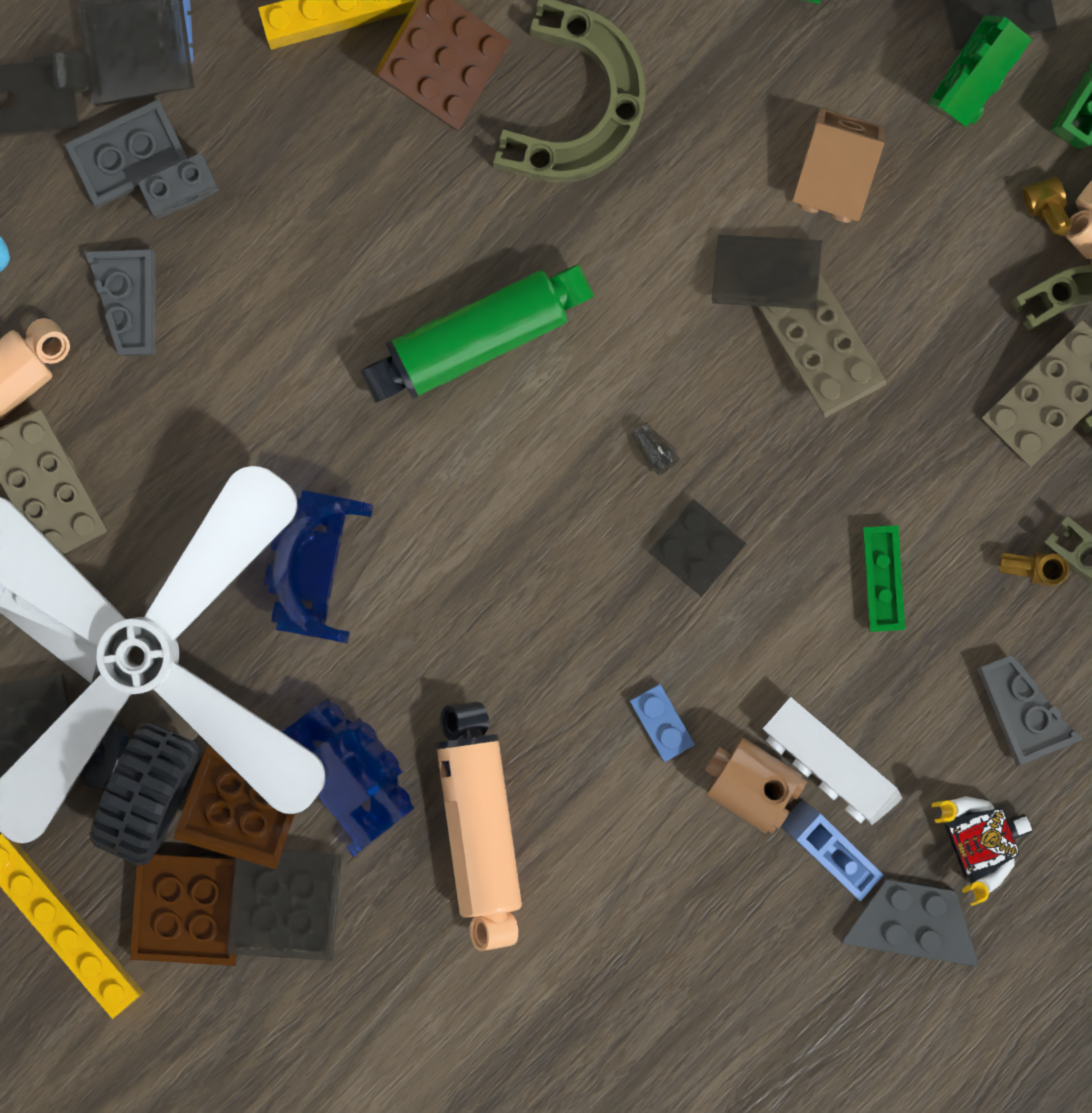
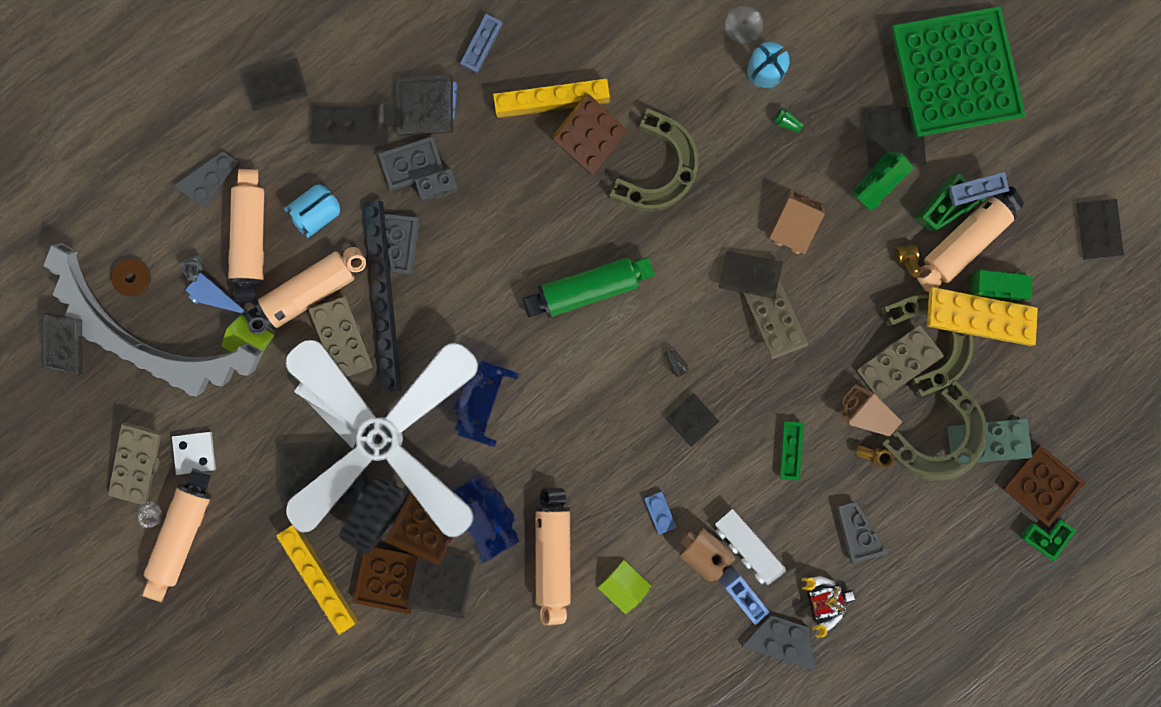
camera: 10 degrees right, 0 degrees up
none -> black plate [364,201,401,393]
none -> lime slope [598,560,652,614]
none -> medium nougat slope [839,384,902,436]

